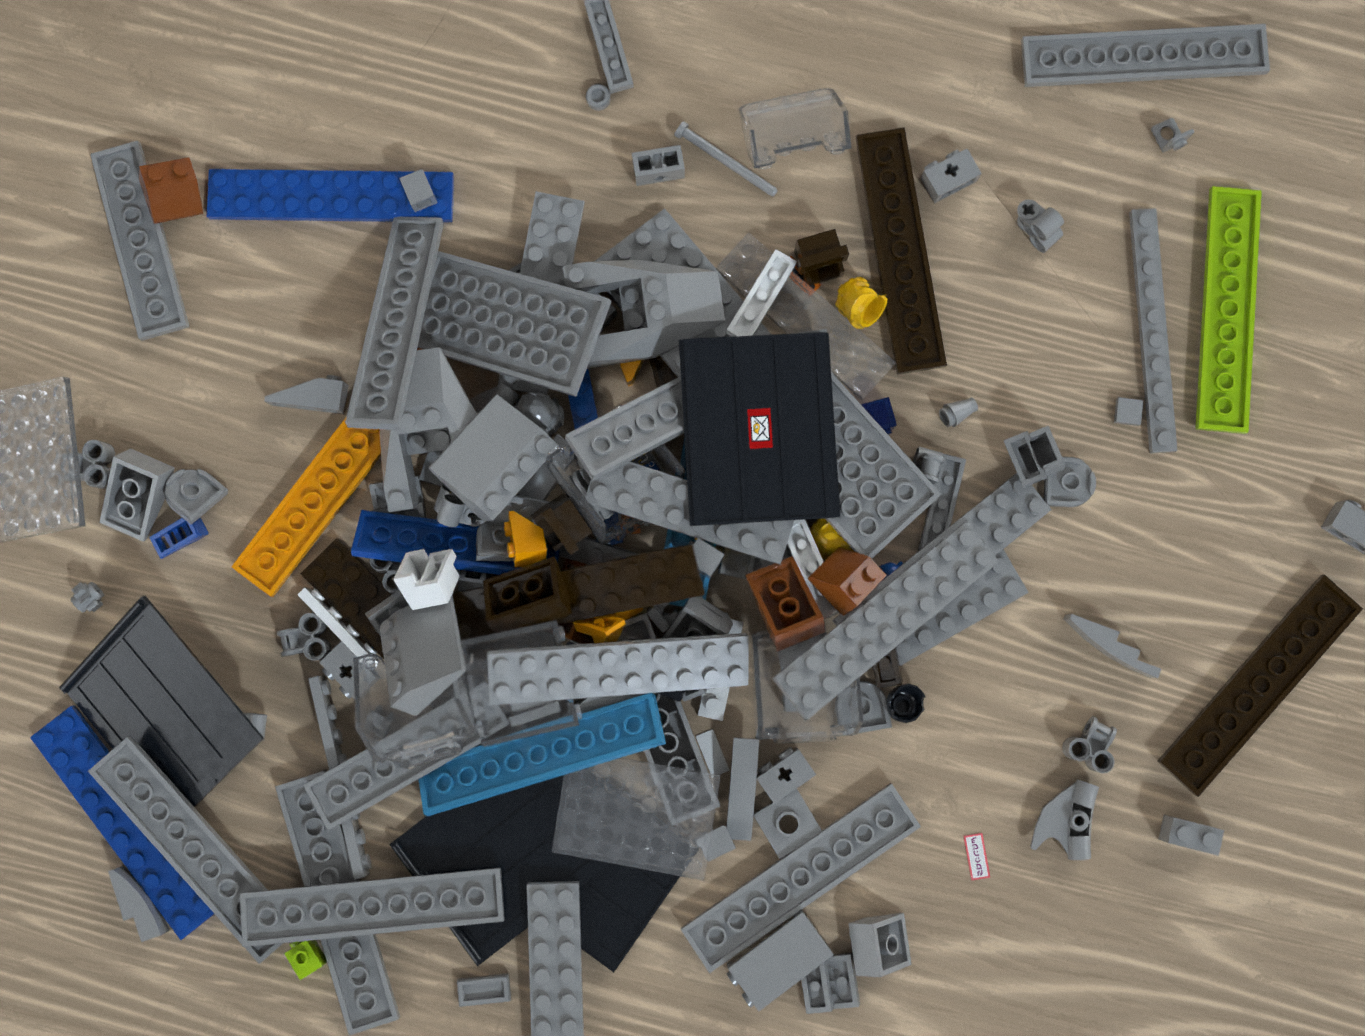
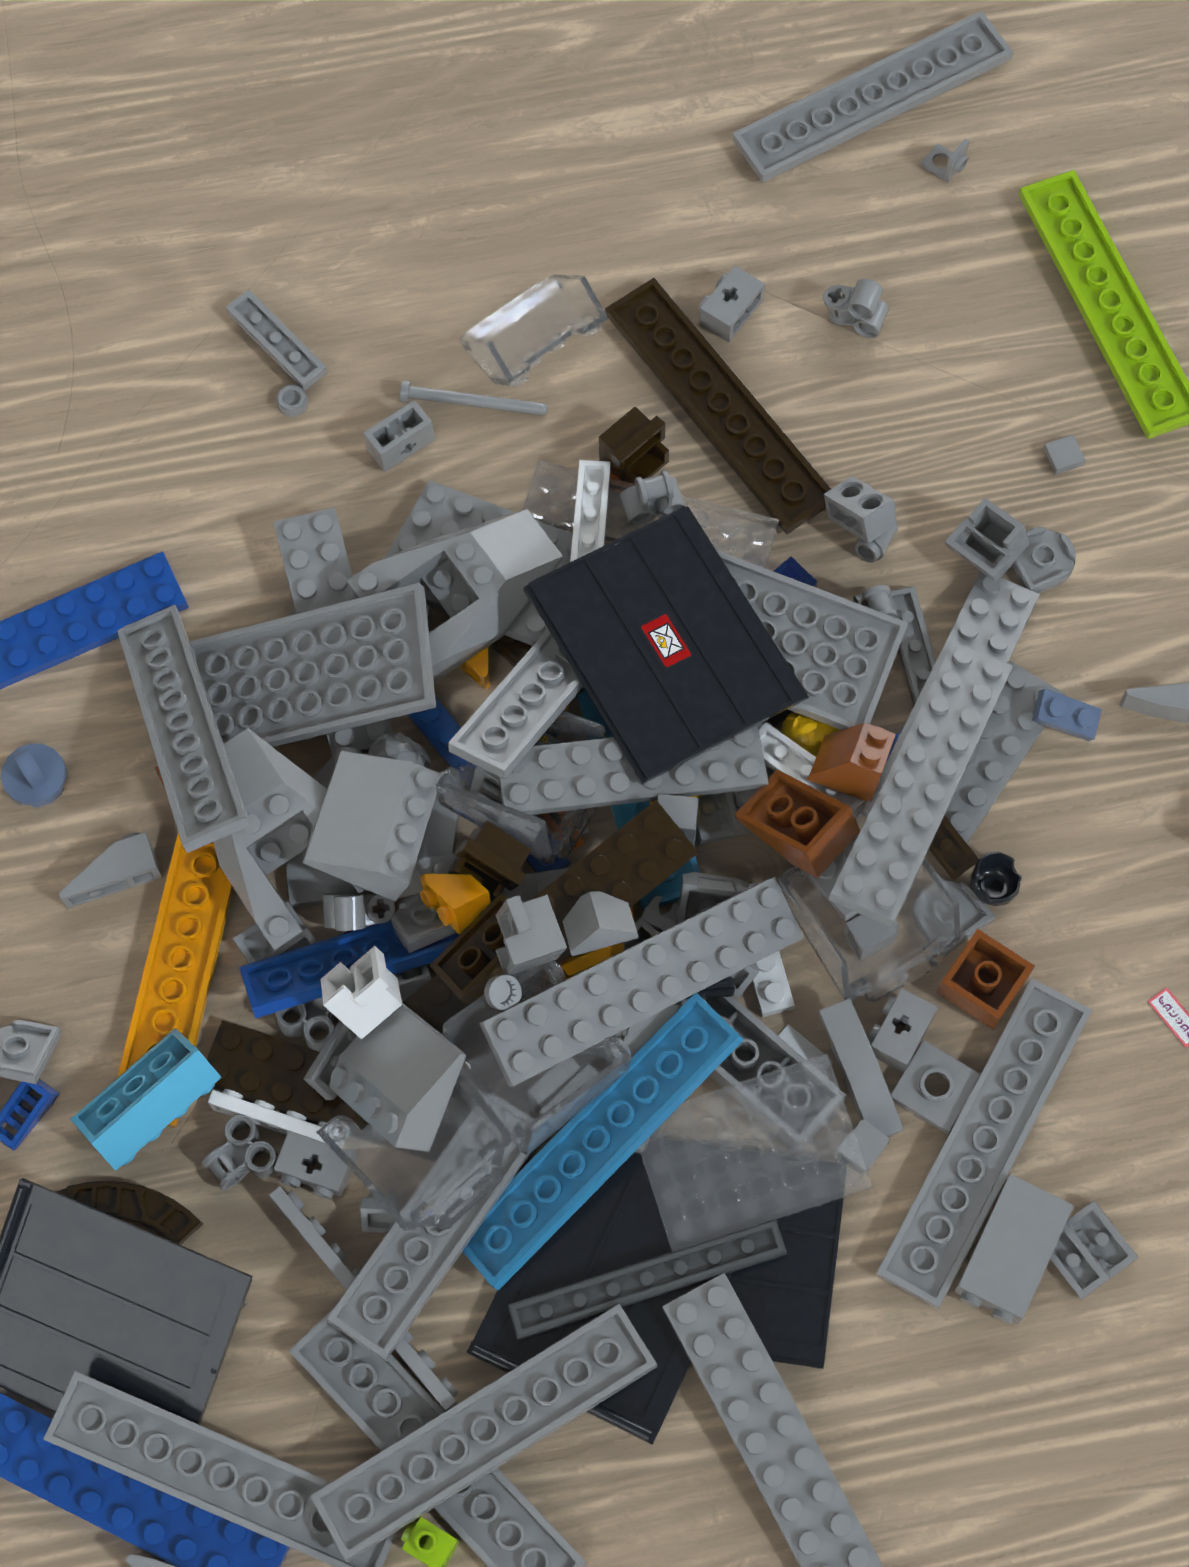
camera: 25 degrees left, 15 degrees down
light grey panel [400,169,438,212] -> none
light grey tile [457,973,511,1007] -> none
yellow helmet [835,277,888,329] -> none
light grey slope [848,913,912,977] -> none
light grey plate [1129,208,1177,454] -> none
none -> sand blue tile [1,744,68,807]
none -> dark brown tile [56,1181,203,1245]
none -> medium azure slope [71,1028,222,1171]
none -> light grey tile [484,974,522,1010]
none -> light grey plate [496,895,567,975]
none -> dark grey tile [508,1219,787,1340]
none -> light grey slope [562,891,639,957]
none -> light grey piece [620,470,686,526]
none -> light grey brick [824,476,897,543]
none -> dark orange brick [937,928,1035,1030]
none -> sand blue plate [1032,689,1102,741]

